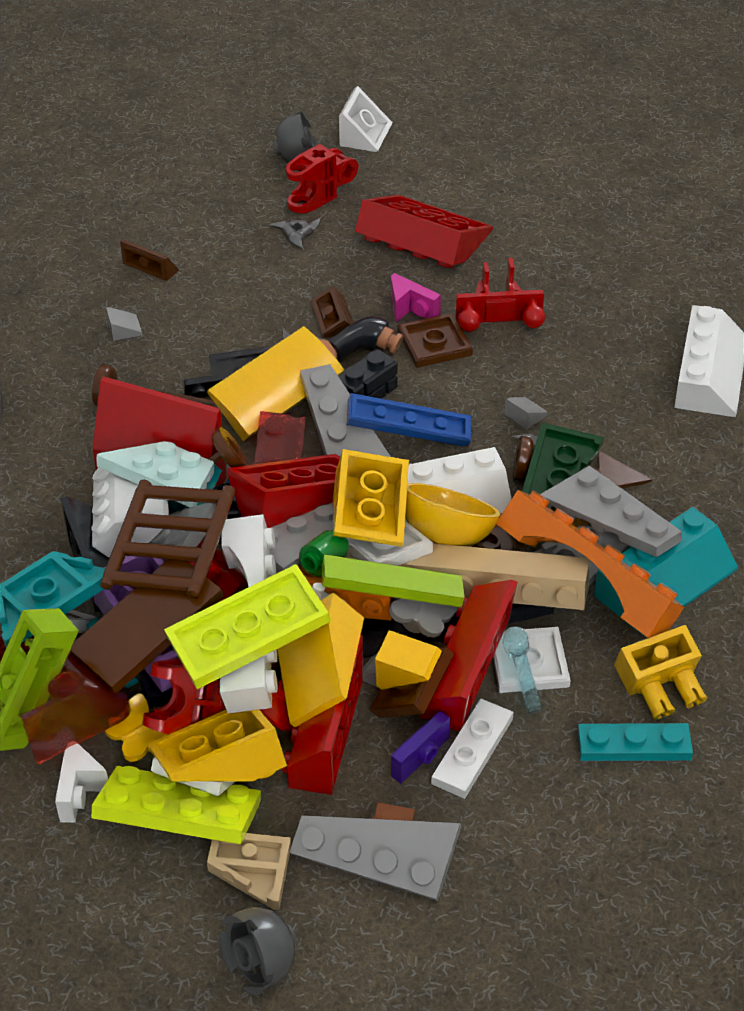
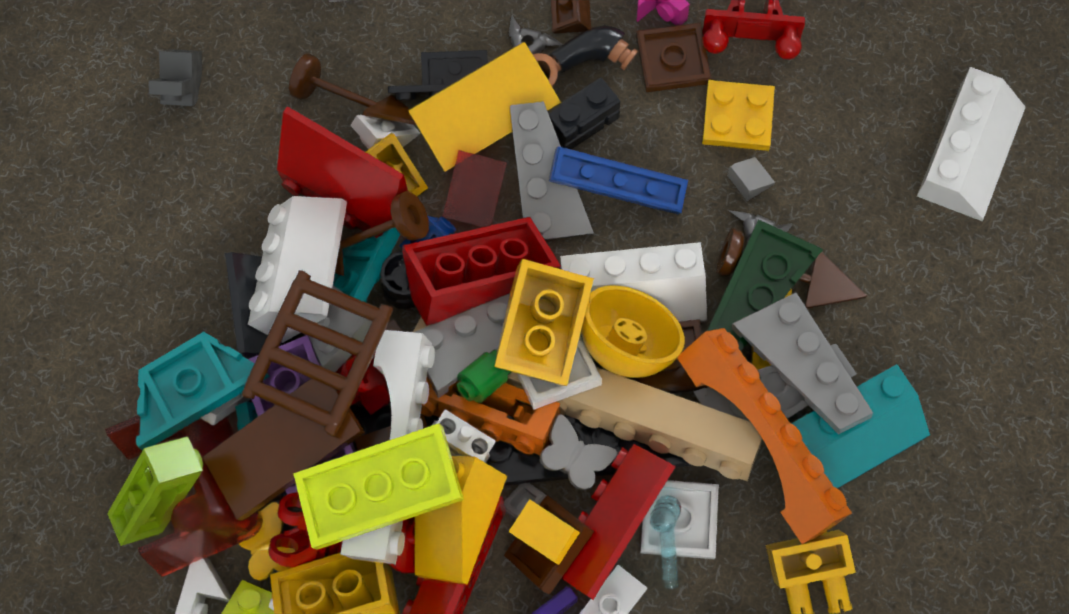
camera: 15 degrees right, 25 degrees up
light aqua wing [97,441,214,508] -> none
lime tile [322,555,464,607] -> none
none -> yellow plate [702,80,775,151]

